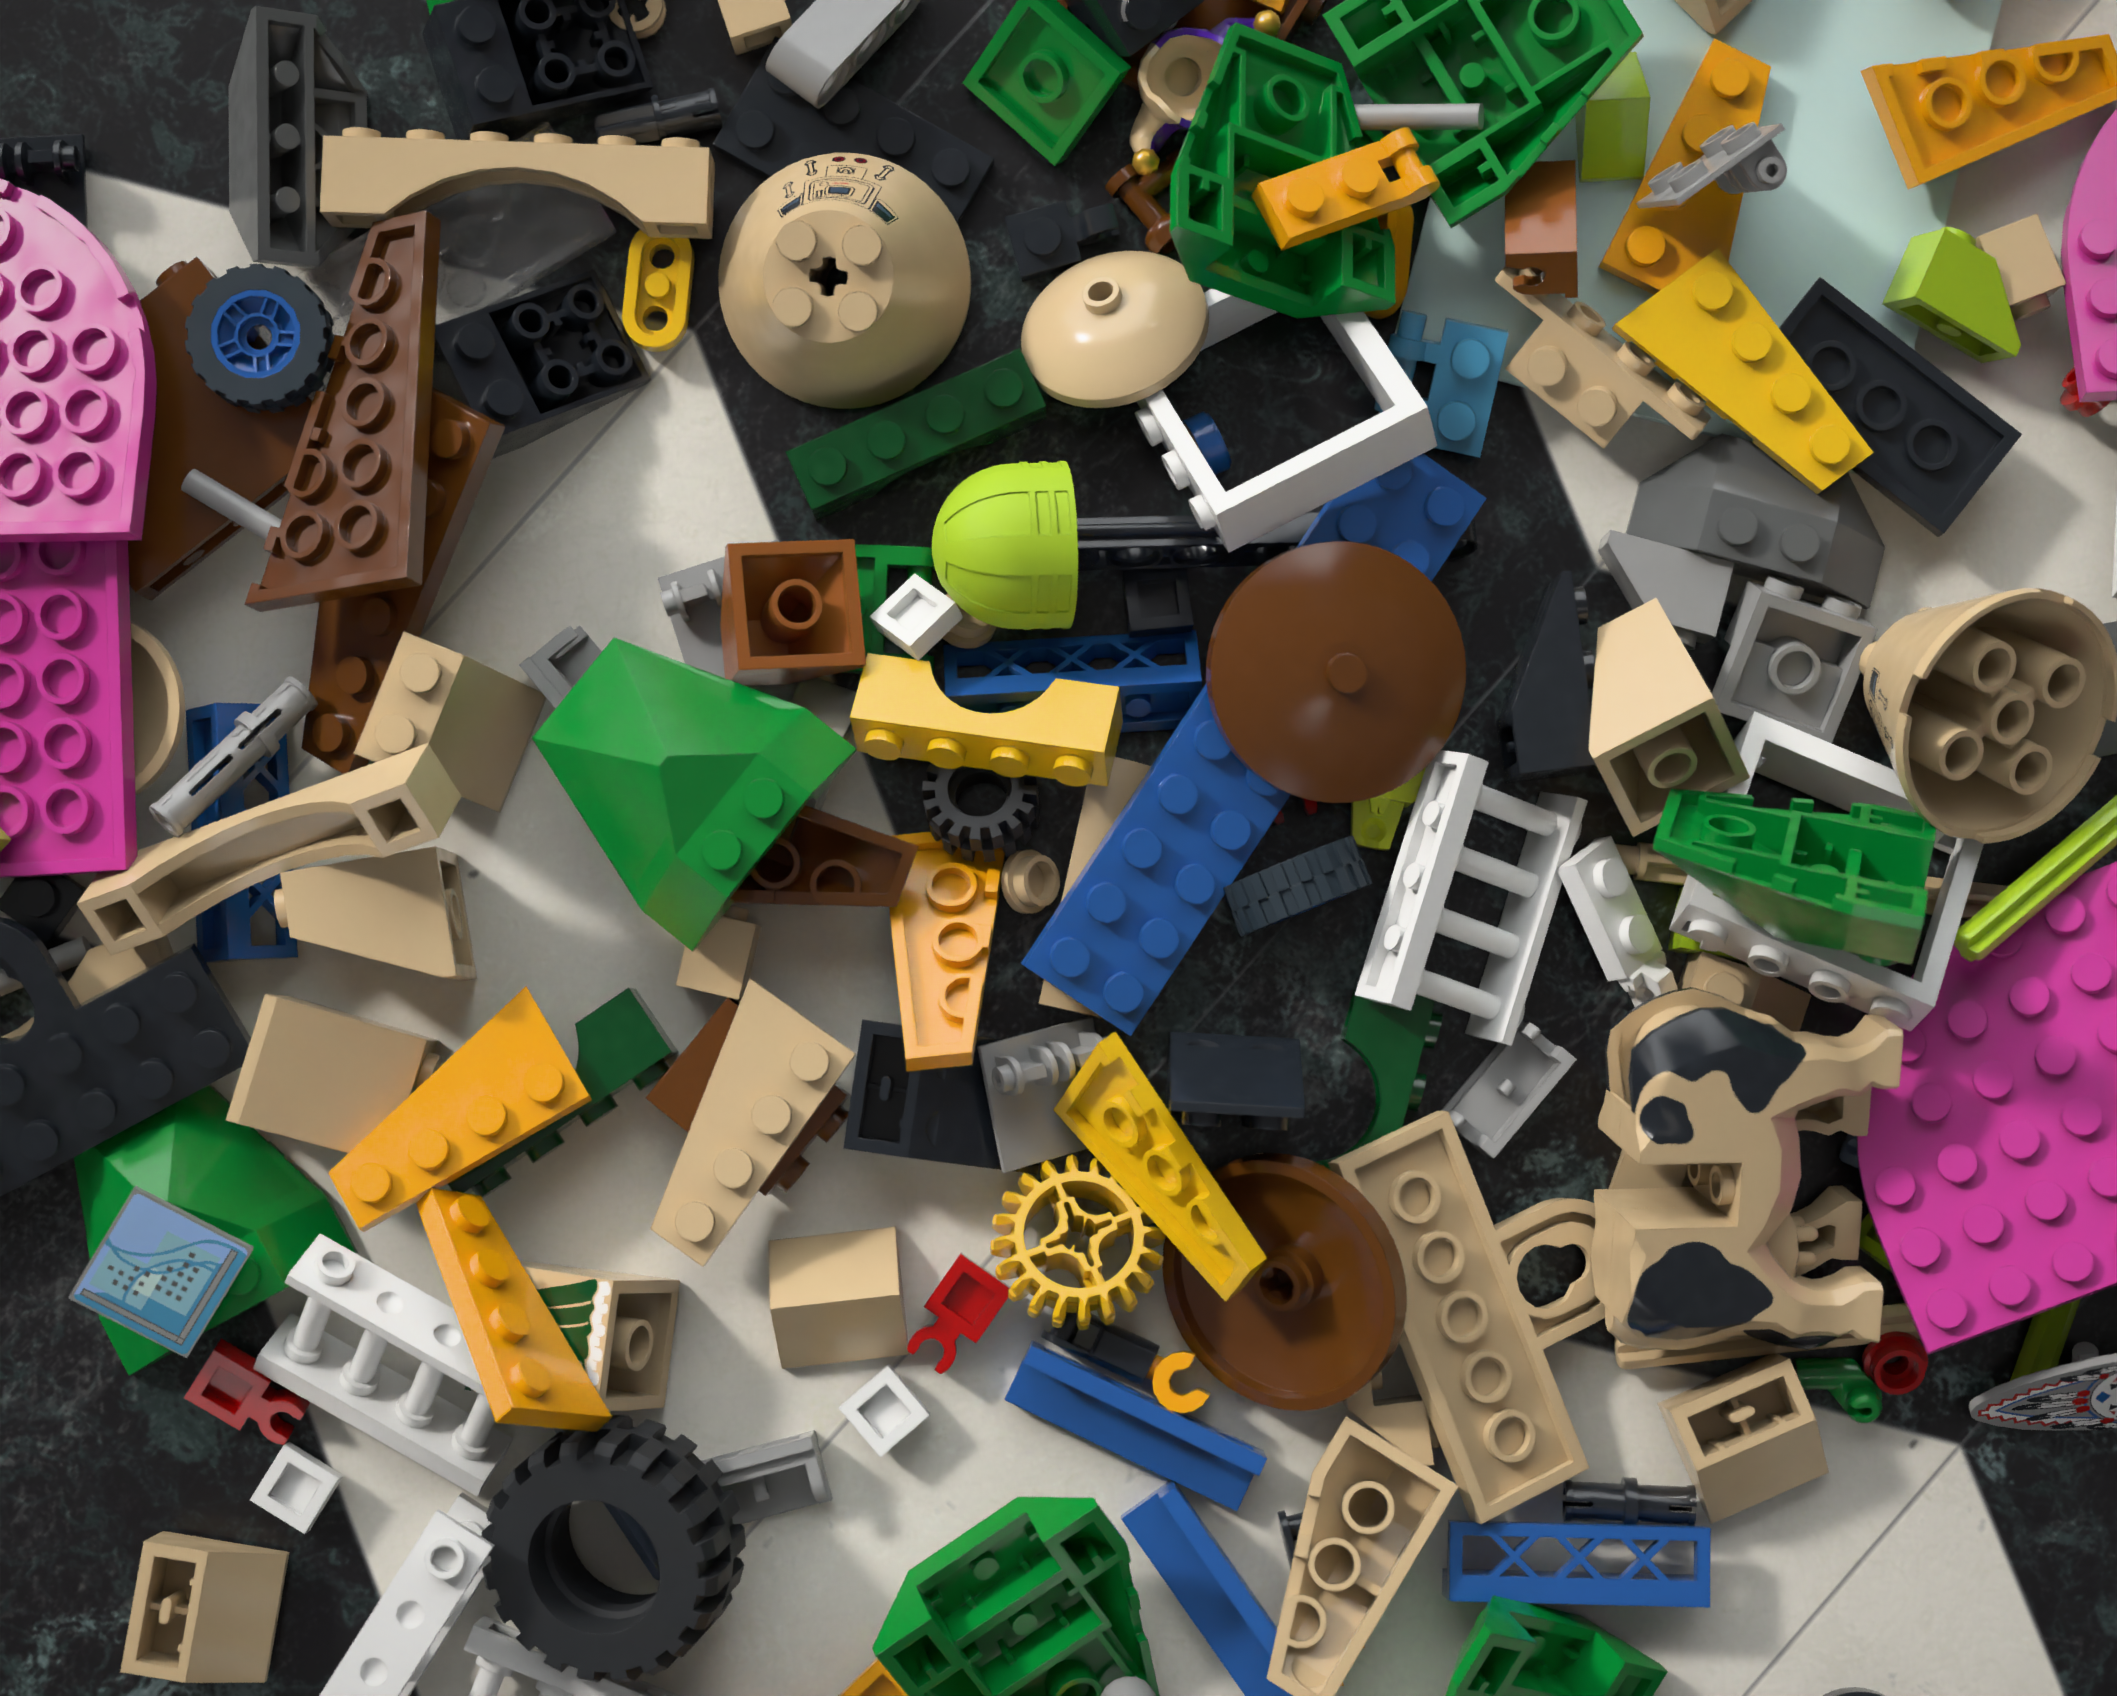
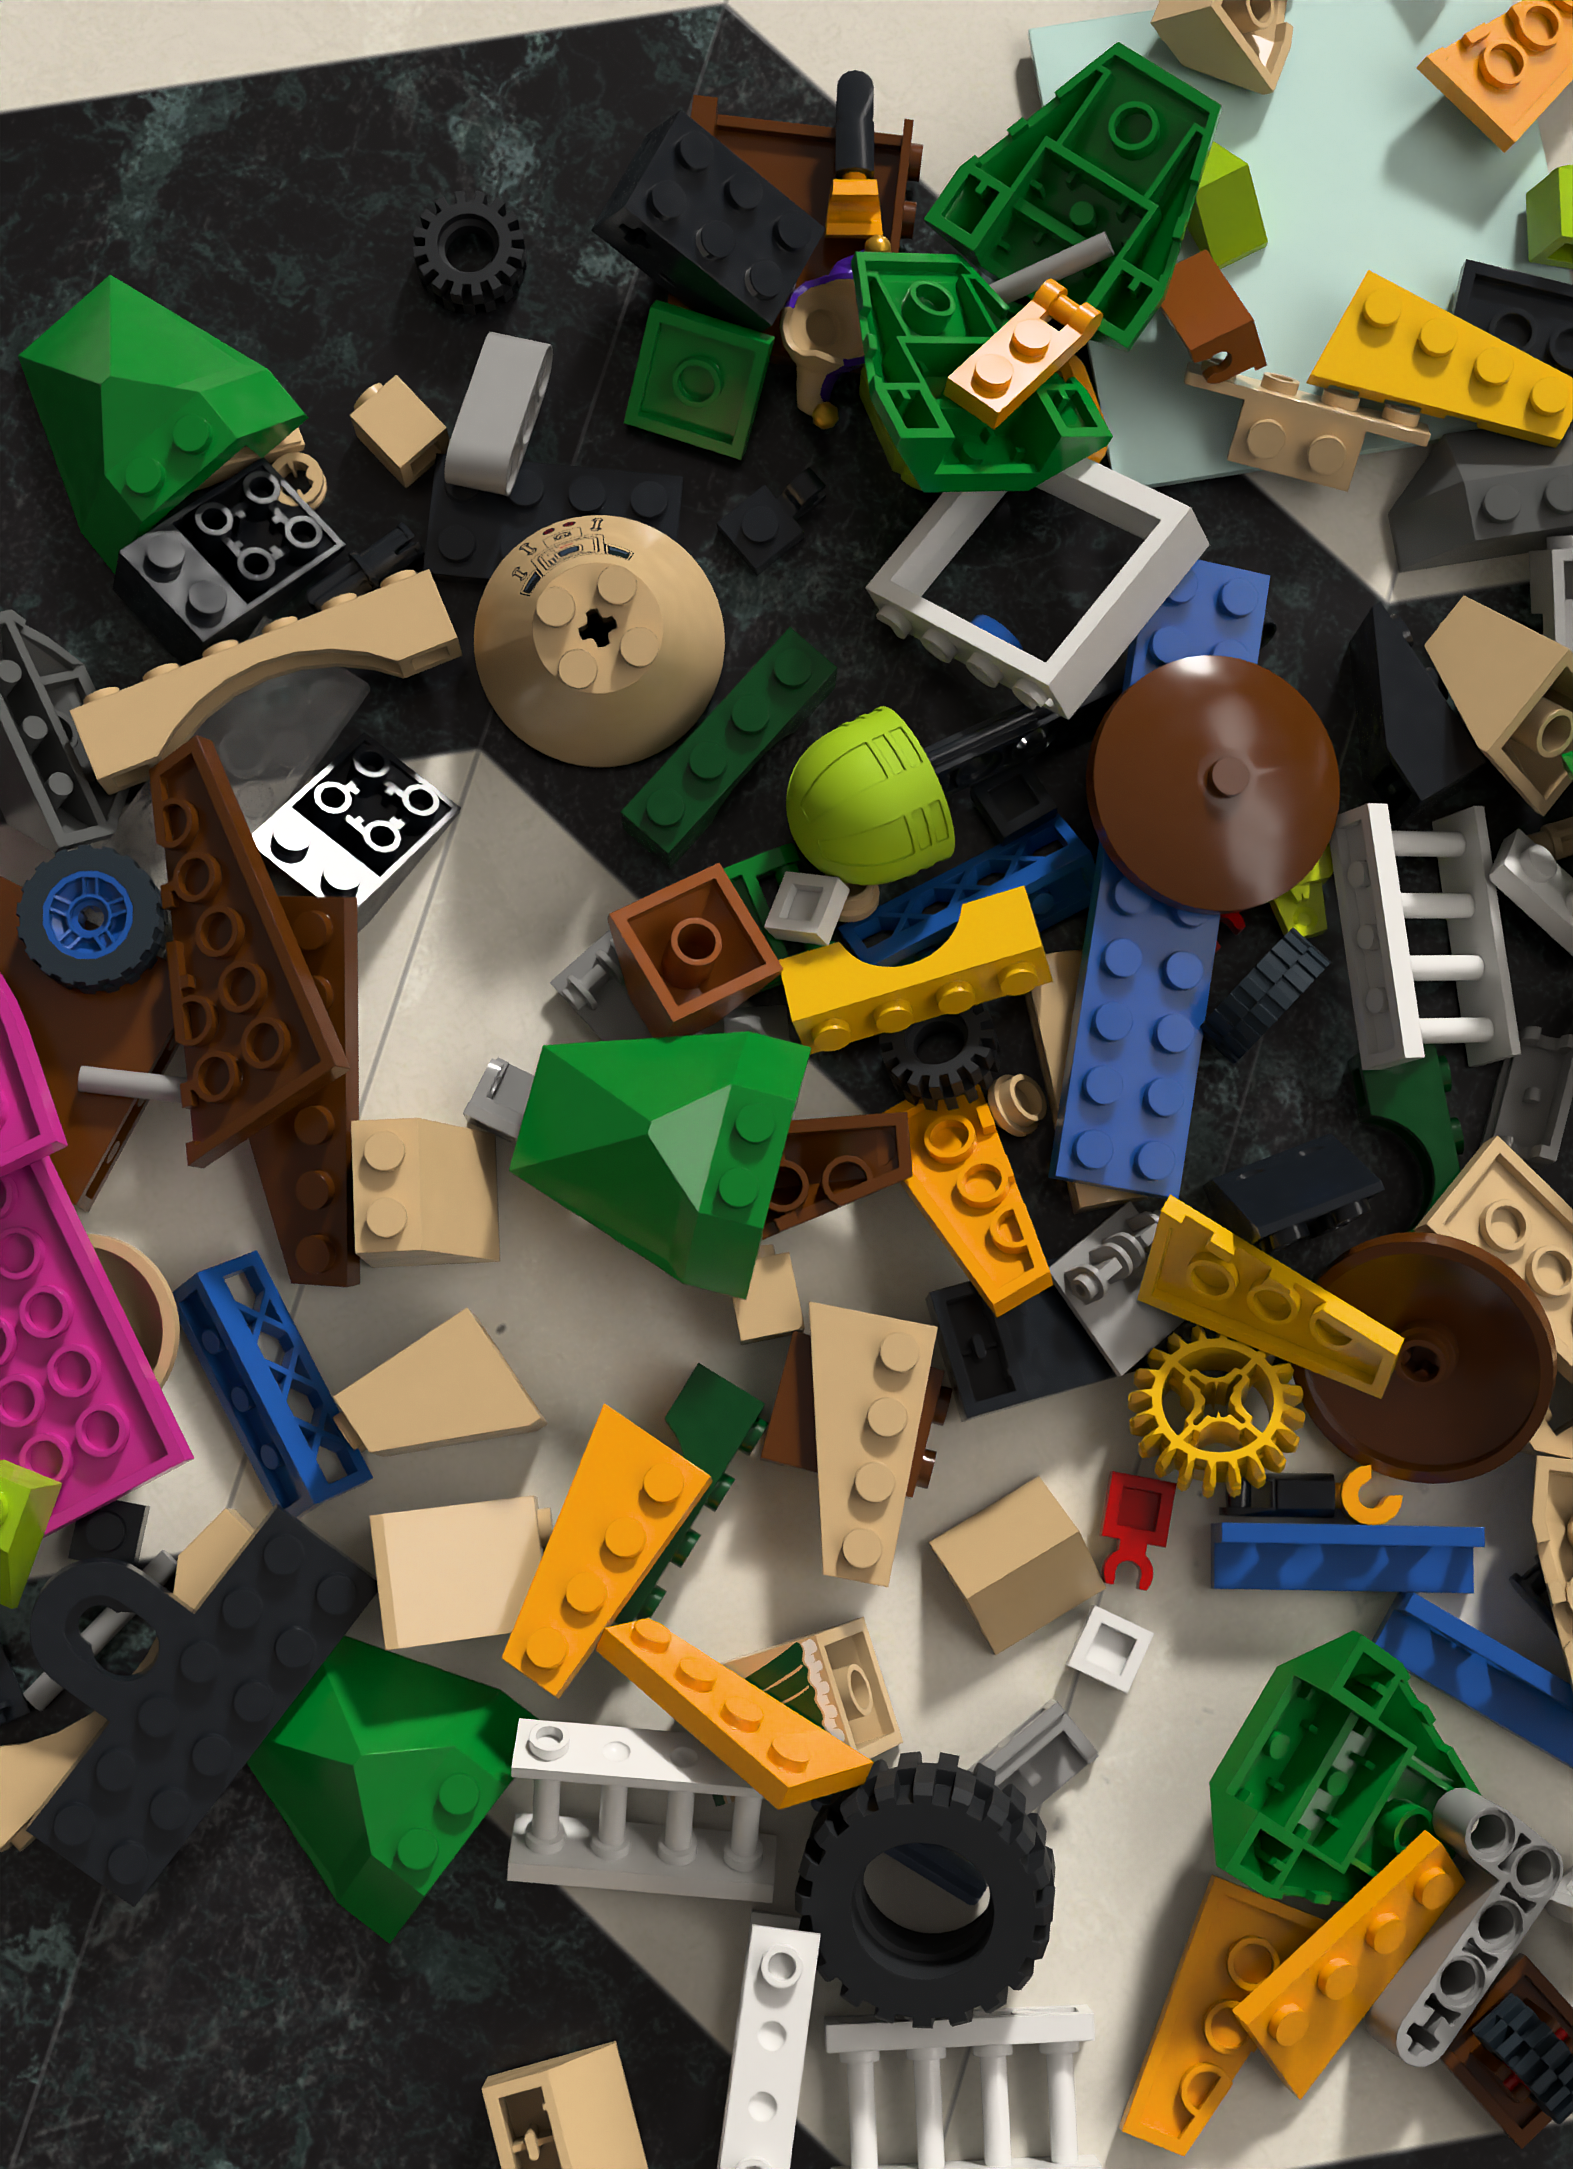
camera: 30 degrees left, 5 degrees down
piece [69,1185,253,1358] -> none
tan arch [77,743,461,956] -> none
light grey pin [149,676,318,838] -> none
plate [184,1339,310,1445] -> none
white plate [250,1442,344,1534] -> none
yellow plate [622,230,695,352] -> none
tan dish [1021,251,1209,408] -> none
reddish brown piece [1105,148,1180,256] -> none
dark azure plate [1374,310,1509,457] -> none
light orange wing [1598,38,1771,295] -> none
light grey slope [1598,530,1735,650] -> none
light grey hinge [1636,122,1787,209] -> none

